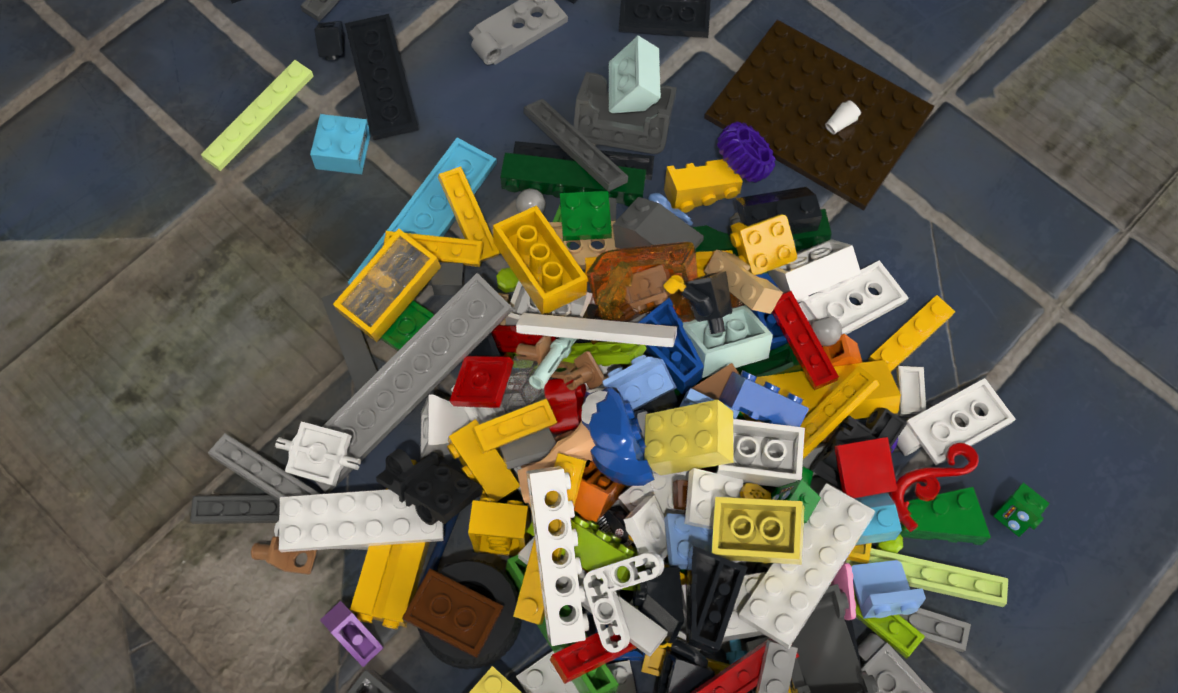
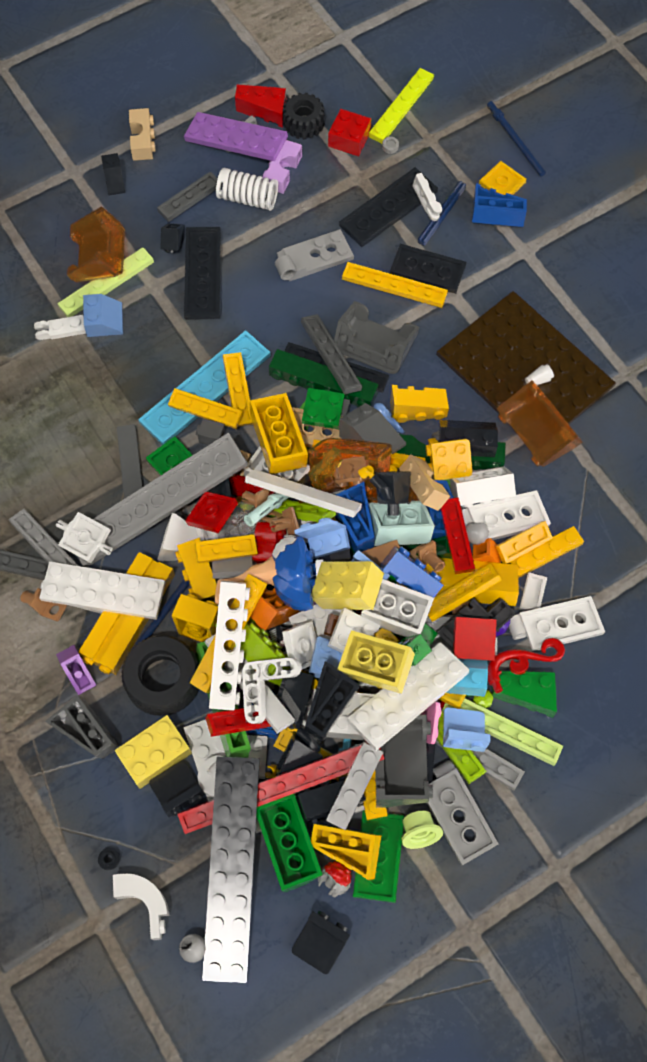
camera: 15 degrees right, 0 degrees up
medium azure piece [310,114,371,175] -> none
brick [333,228,441,342] -> none
black plate [376,449,482,525] -> none
reddish brown tile [402,569,504,659] -> none
lime tile [496,267,519,293] -> none
light grey piece [516,188,546,213] -> none
light aqua slope [609,36,661,113] -> none
dark purple gear [717,121,776,183] -> none
green head [994,482,1050,537] -> none
none -> white hinge [34,315,86,340]
none -> clear orange windscreen [67,206,125,282]
none -> medium blue slope [83,294,123,337]
none -> yellow plate [342,262,448,308]
none -> medium nougat bracket [409,540,445,572]
none -> yellow plate [495,521,553,564]
none -> clear orange windscreen [497,380,583,467]

